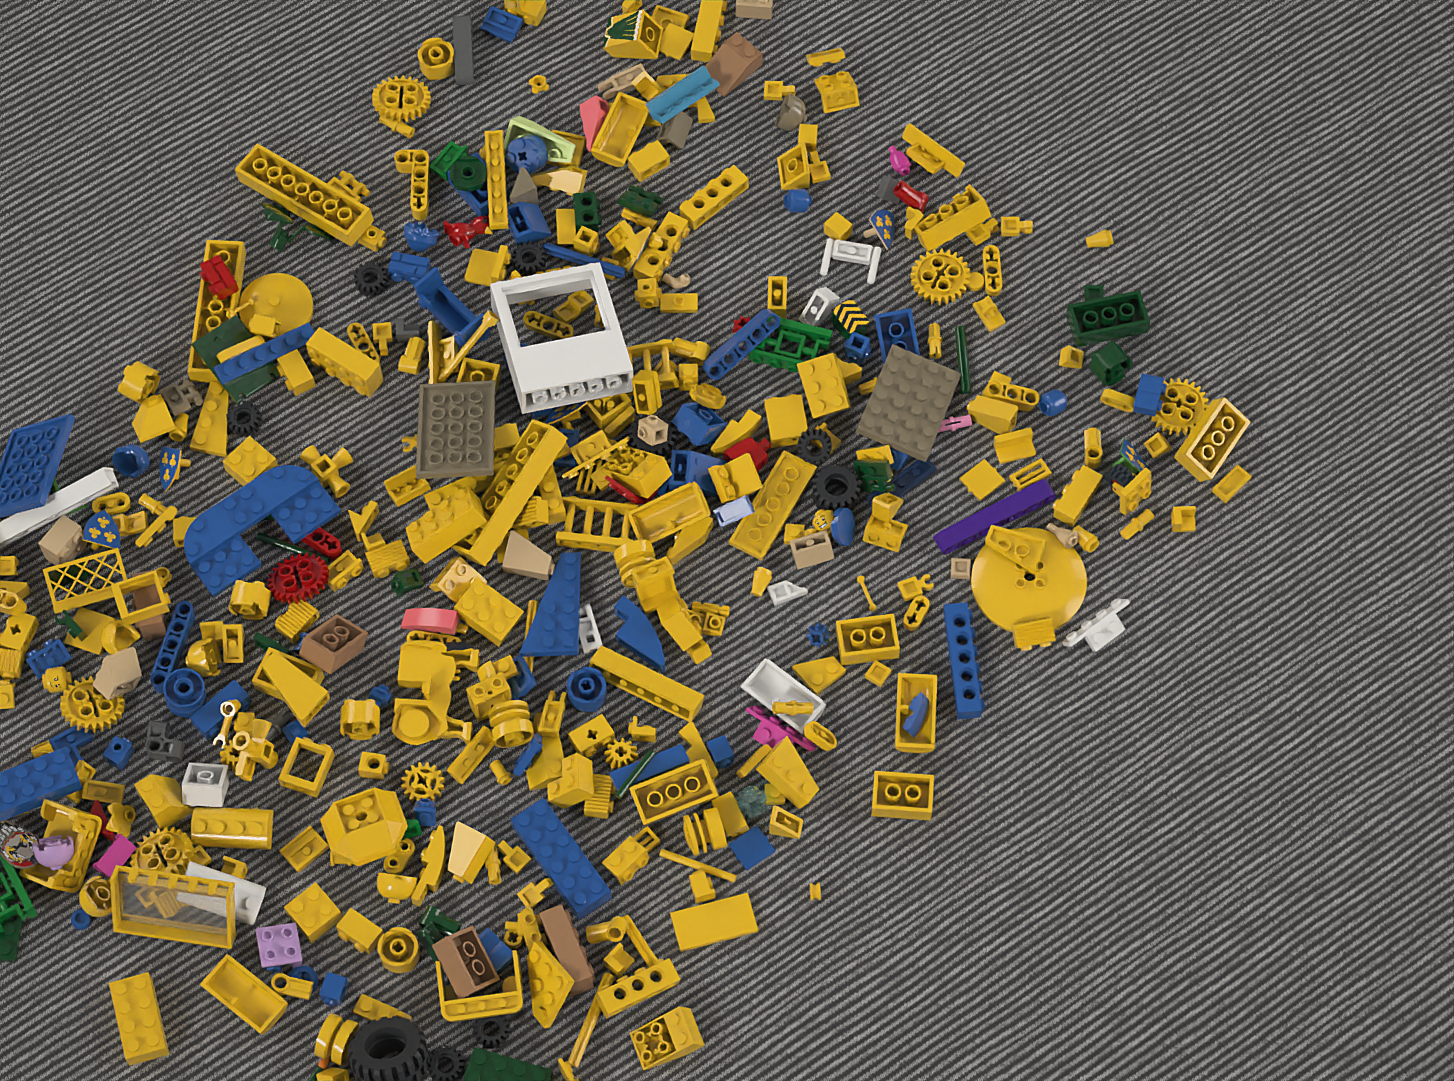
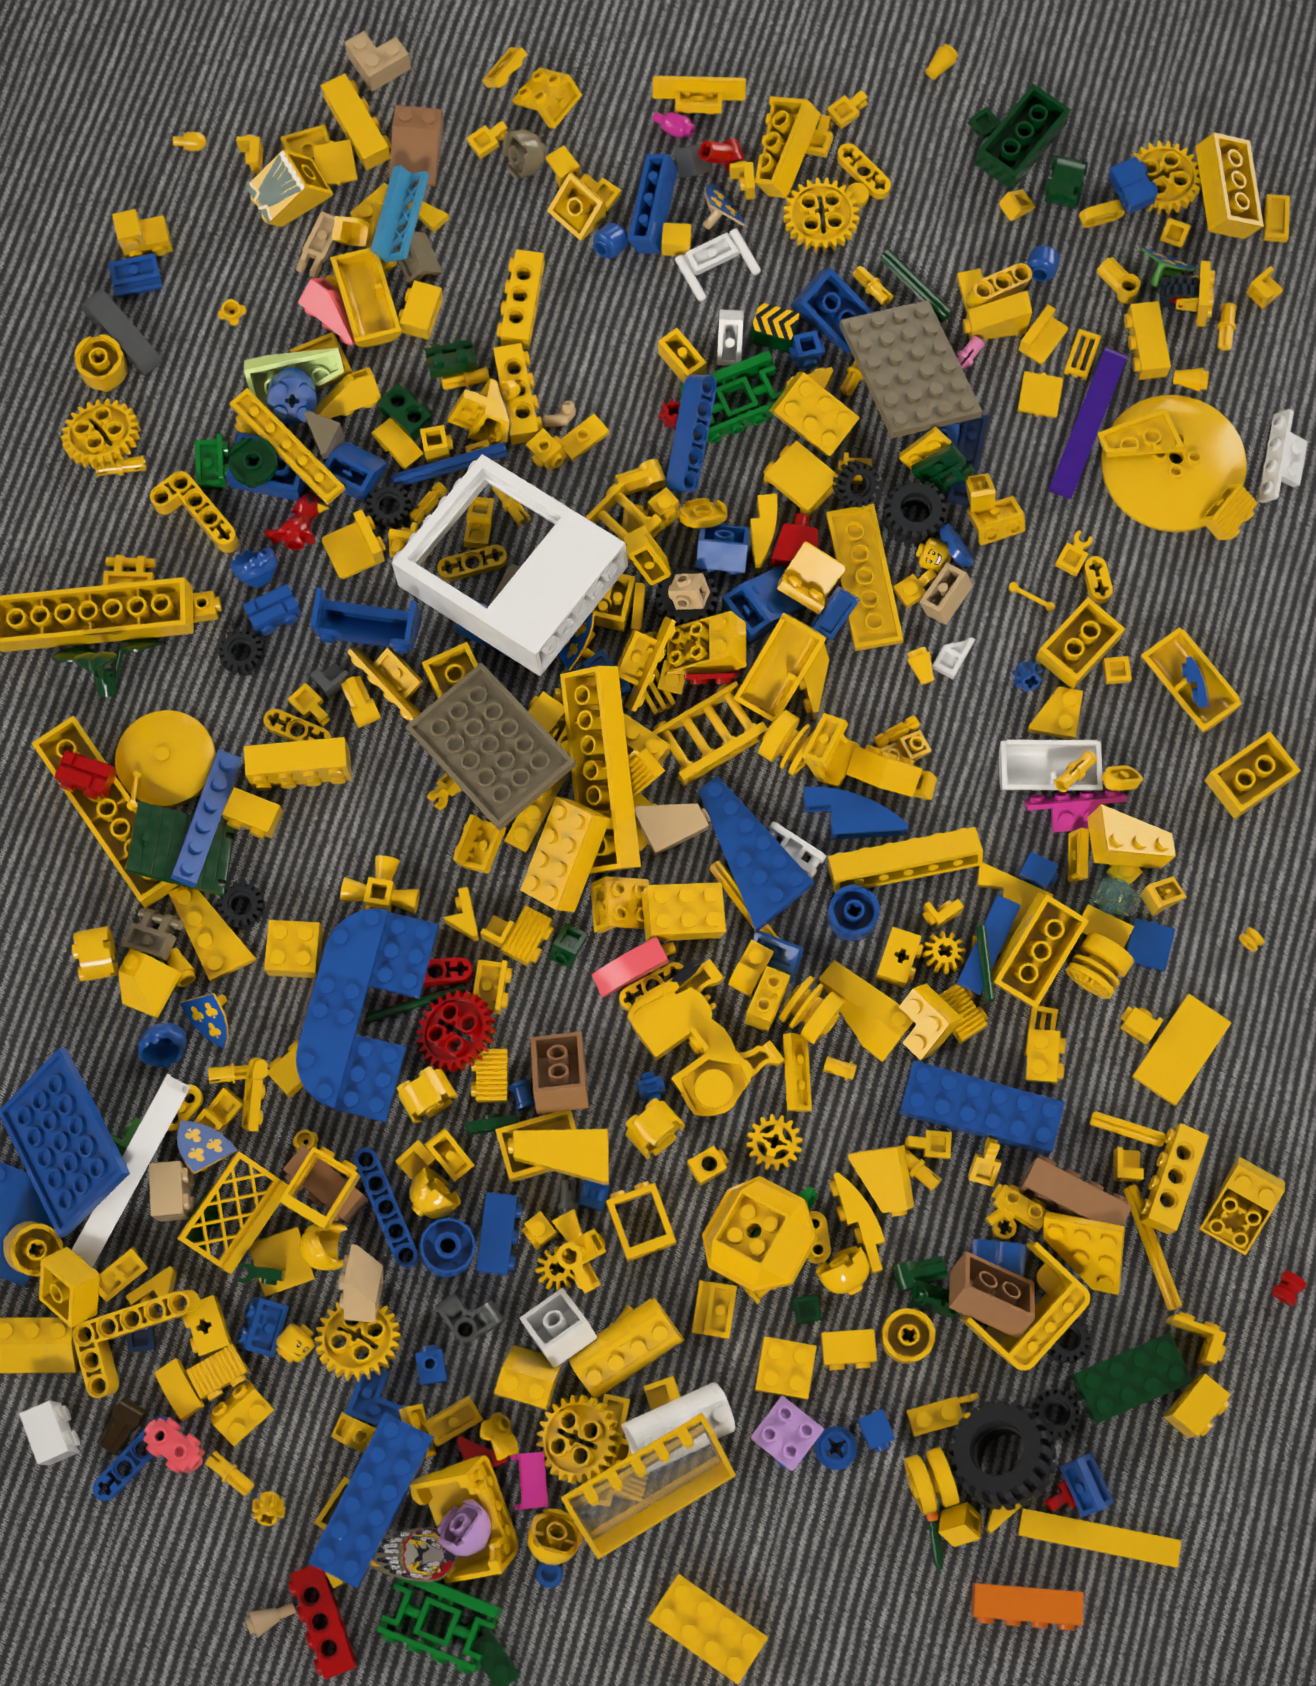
camera: 40 degrees left, 10 degrees up
yellow container [200,954,288,1035] -> none
yellow brick [214,699,241,749] -> none
yellow beam [216,334,266,363] -> none
yellow brick [248,314,282,339] -> none
yellow piece [271,973,313,1000] -> none
blue bracket [414,798,436,826] -> none
yellow piece [438,310,500,383] -> none
blue plate [513,733,543,777] -> none
yellow hinge [538,691,568,737] -> none
yellow piece [586,916,628,944] -> none
yellow bar [659,849,737,883] -> none
blue brick [943,602,985,720] -> none
tan tile [951,558,971,579] -> none
yellow hips [972,296,1006,332] -> none
tan cone [1046,523,1078,548] -> none
none -> blue brick [628,154,678,254]
none -> dark green tile [792,1294,822,1325]

